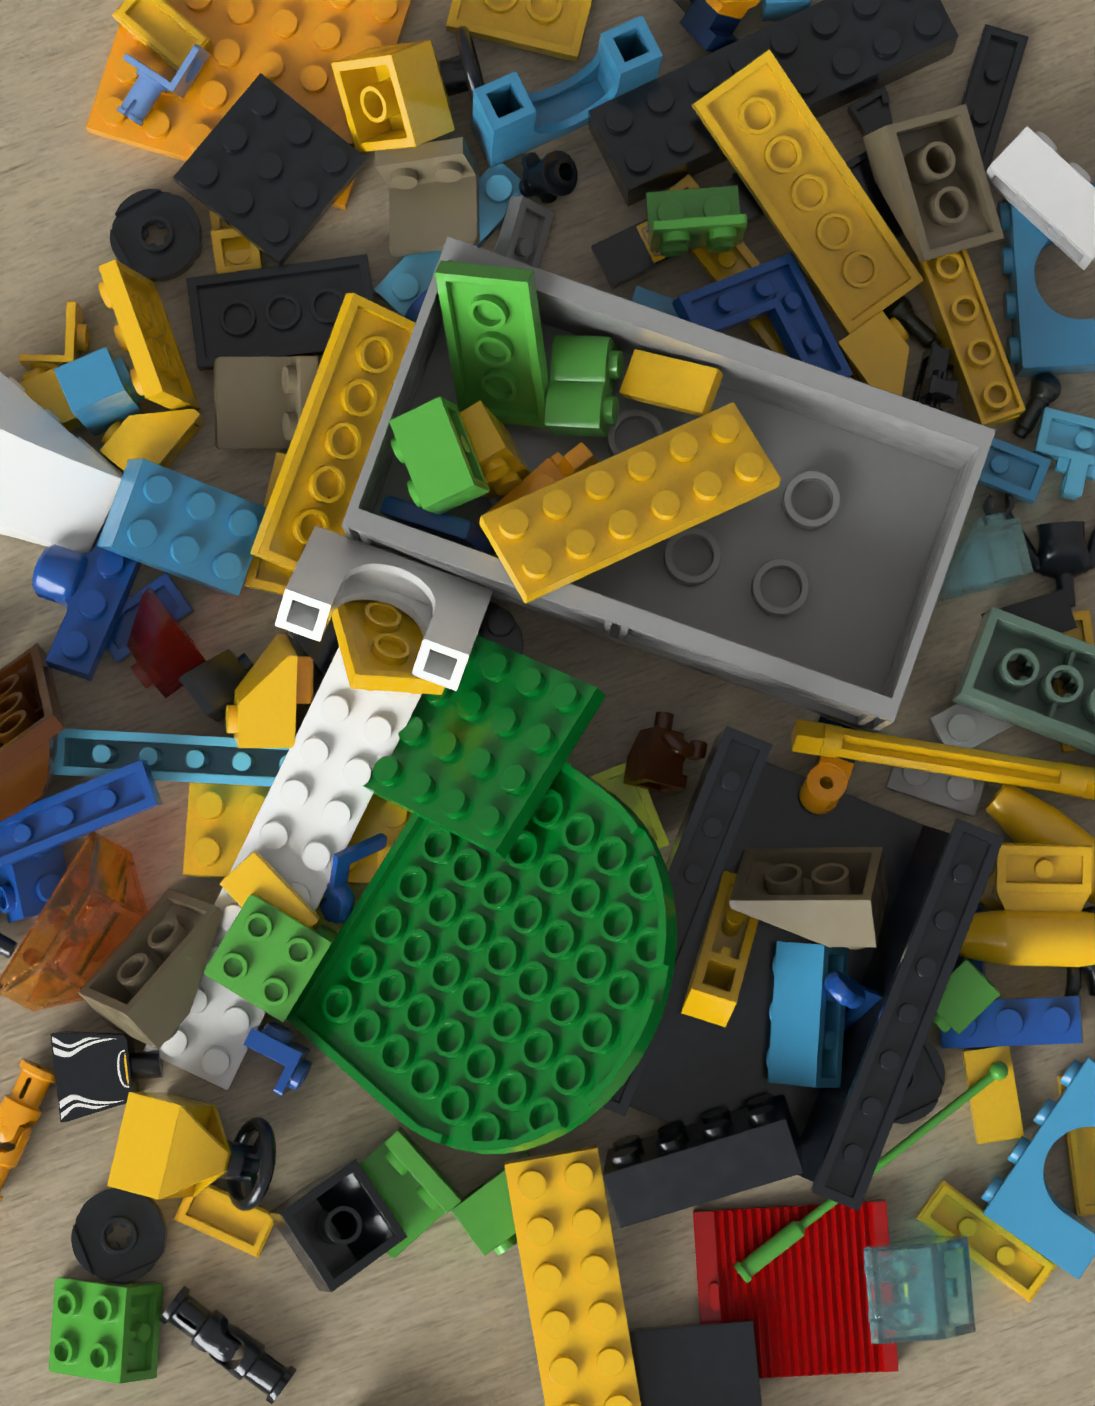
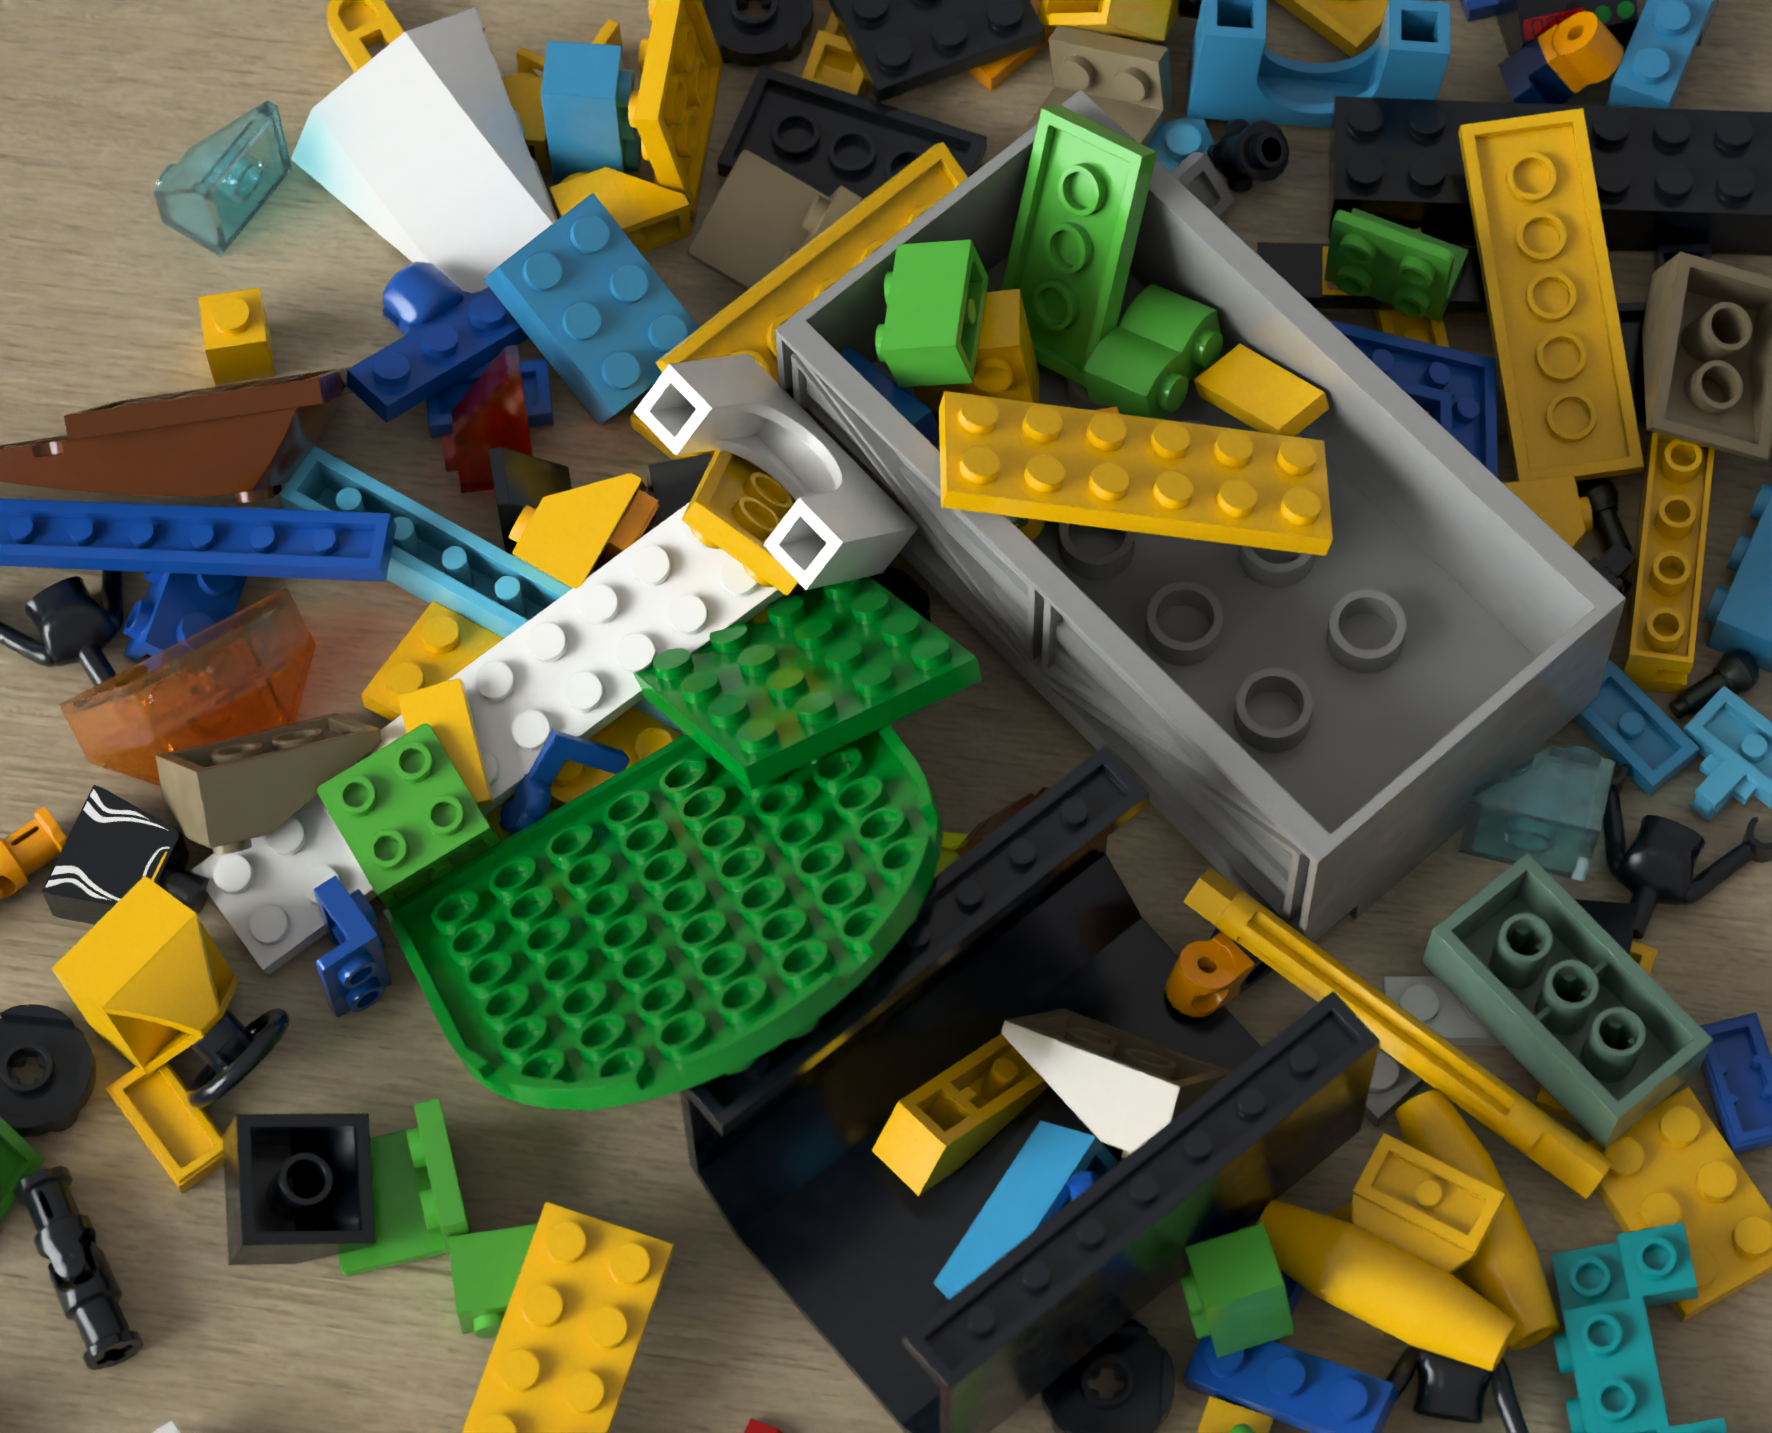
camera: 30 degrees right, 20 degrees down
black brick [603,1094,803,1228] -> none

